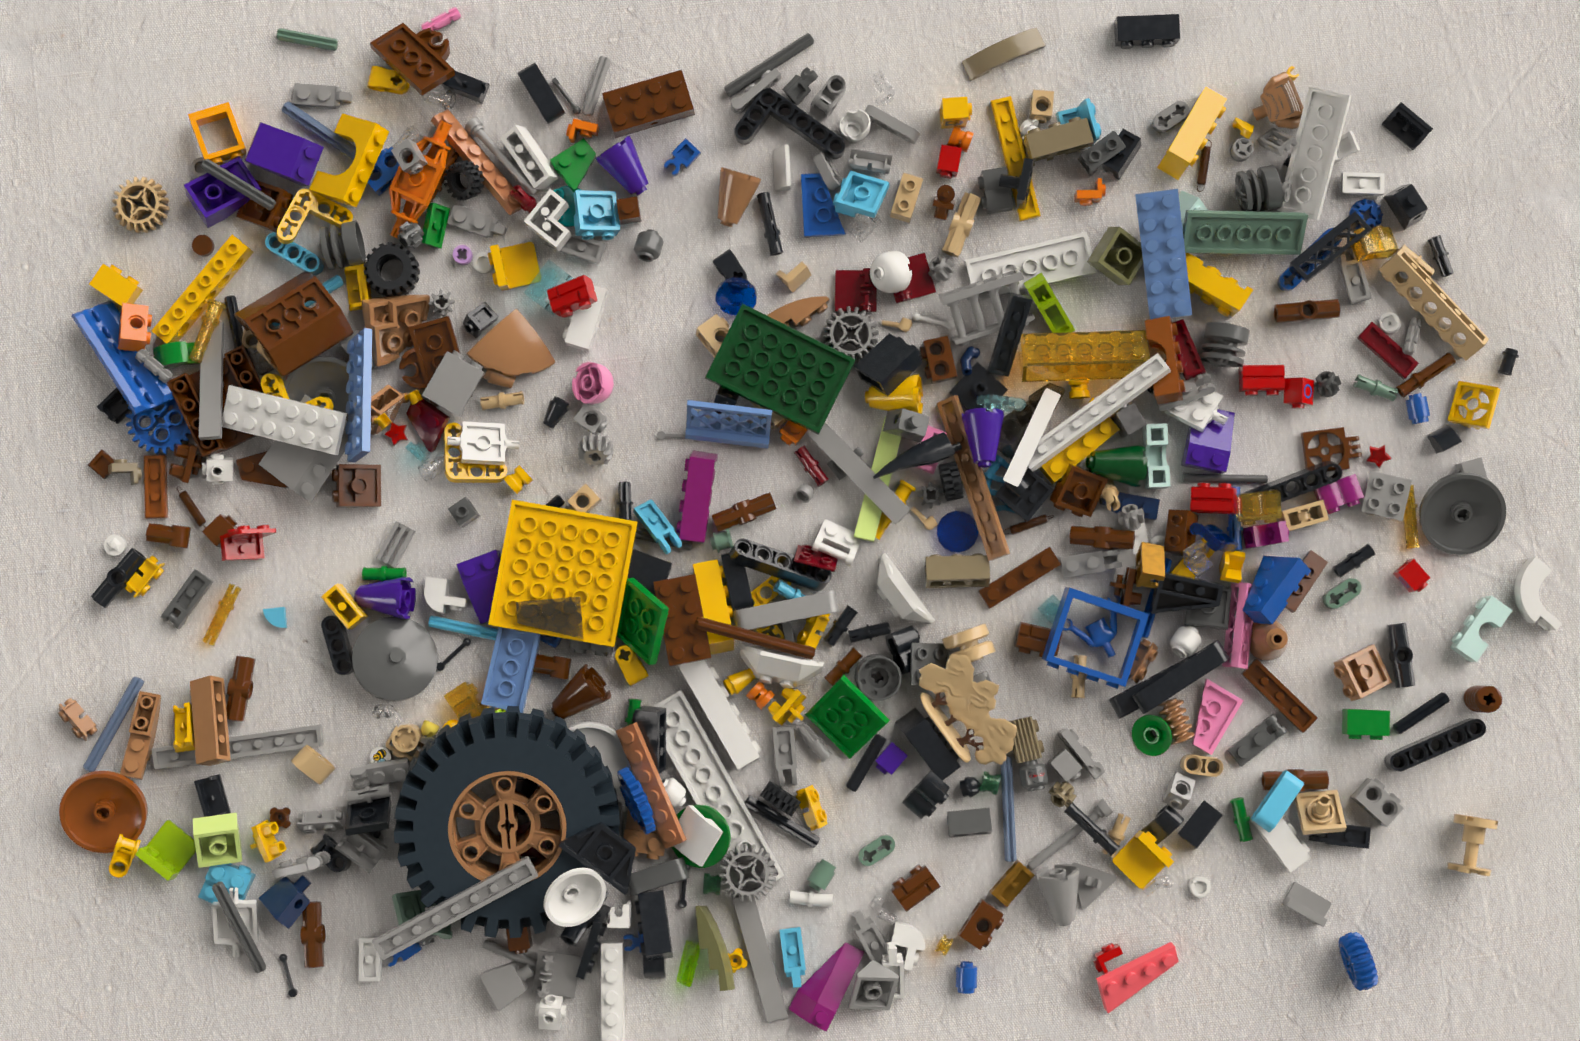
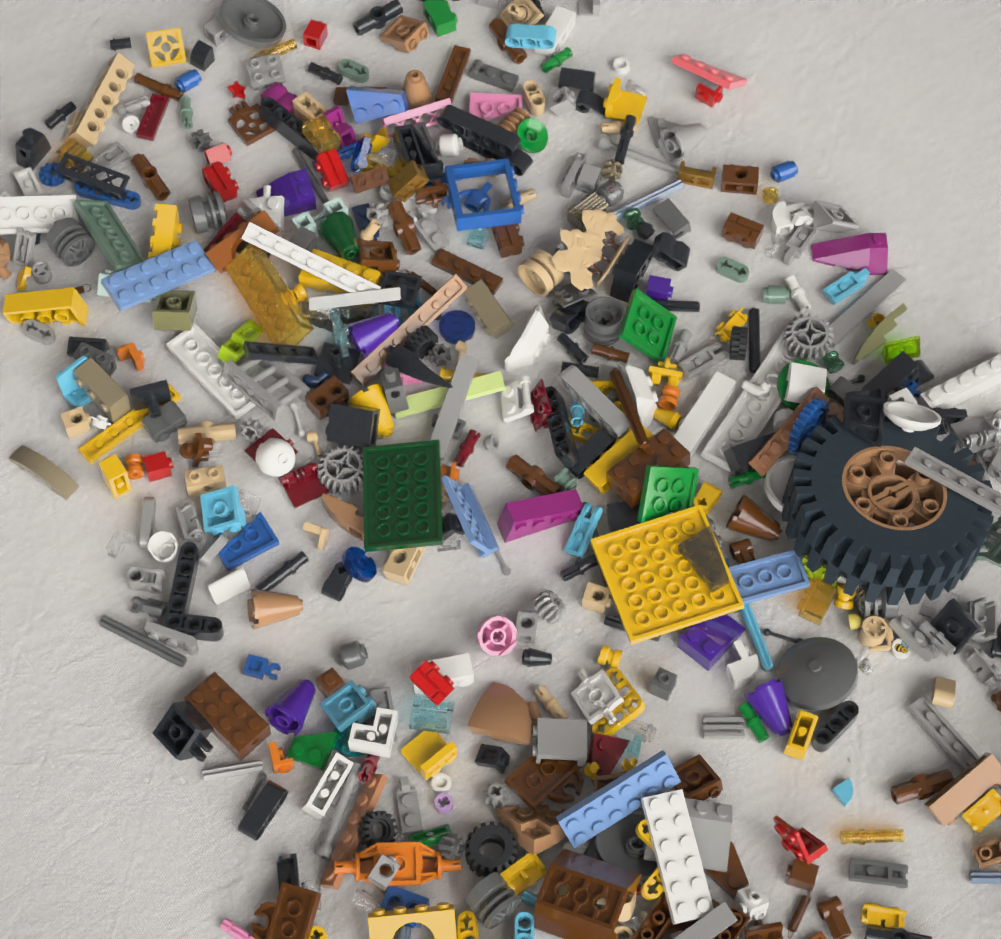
camera: 120 degrees left, 25 degrees down
none -> black hinge [153,700,213,762]
none -> white arm [742,380,771,396]

